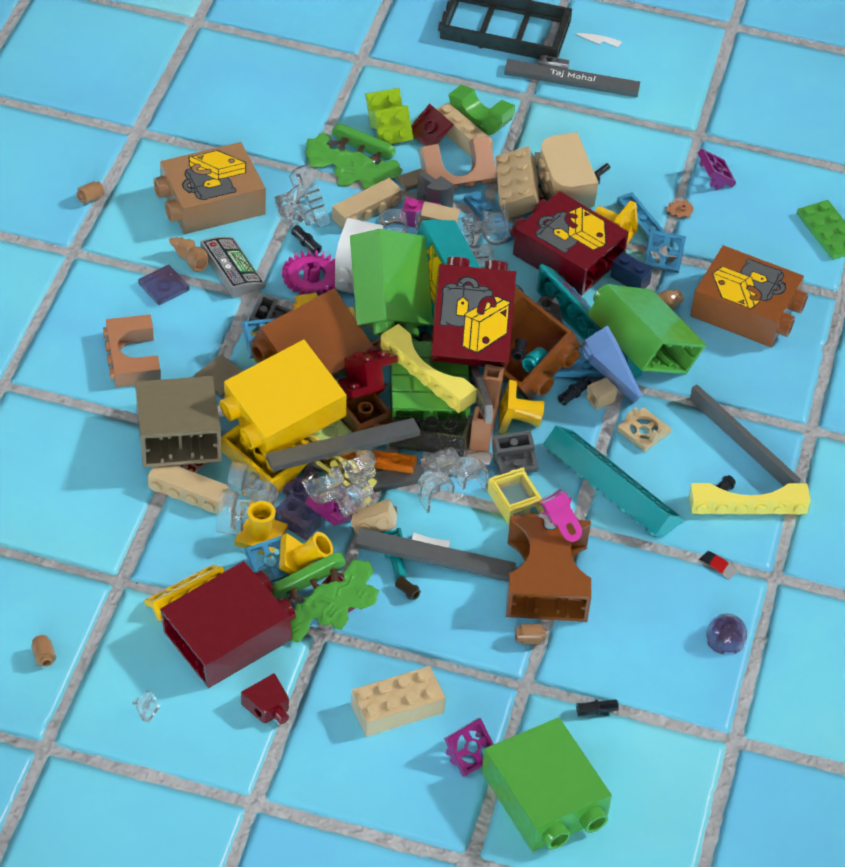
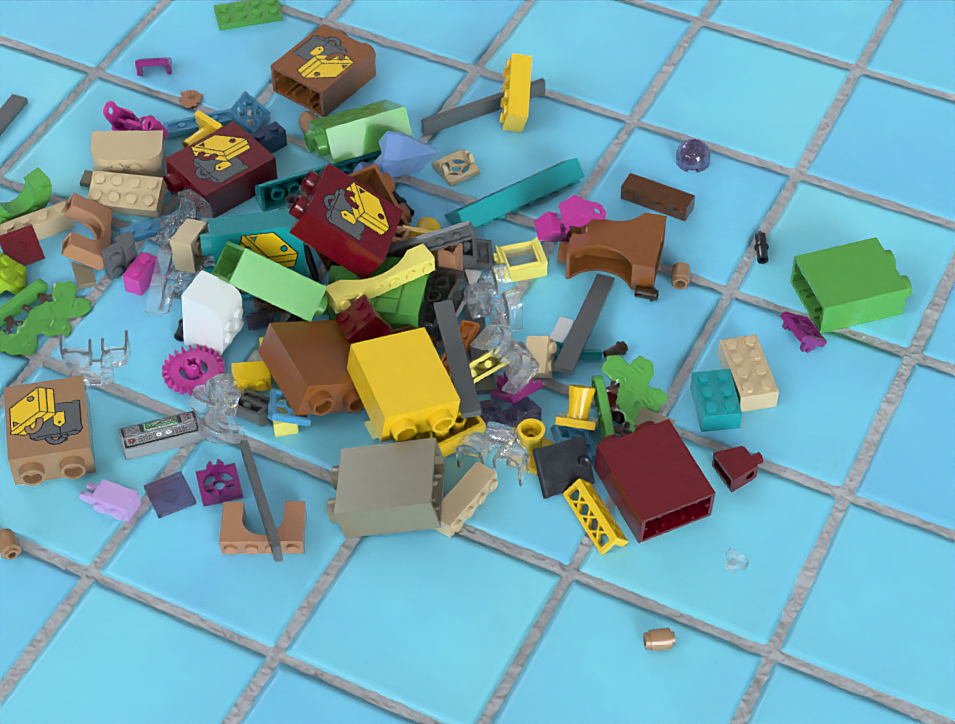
camera: 75 degrees left, 0 degrees up
medium nougat animal [169,237,208,272] -> none
dark tan tile [194,355,243,399] -> none
black pin [291,225,322,254] -> none
tan brick [332,178,402,229] -> none
tan brick [586,377,617,410] -> none
light yellow arch [689,483,811,515] -> none
sticker [699,551,738,580] -> none
black pin [716,475,736,491] -> none
none -> lavender hinge [79,479,141,522]
none -> dark pink piece [103,101,169,141]
none -> clear piece [189,373,245,445]
none -> magenta piece [196,459,243,507]
none -> dark grey tile [240,439,283,562]
none -> yellow brick [499,53,532,133]
none -> black container [532,435,595,499]
none -> reddish brown brick [620,173,695,221]
none -> dark brown pin [634,285,659,302]
none -> dark tan tile [634,407,675,427]
none -> teal brick [690,369,742,432]

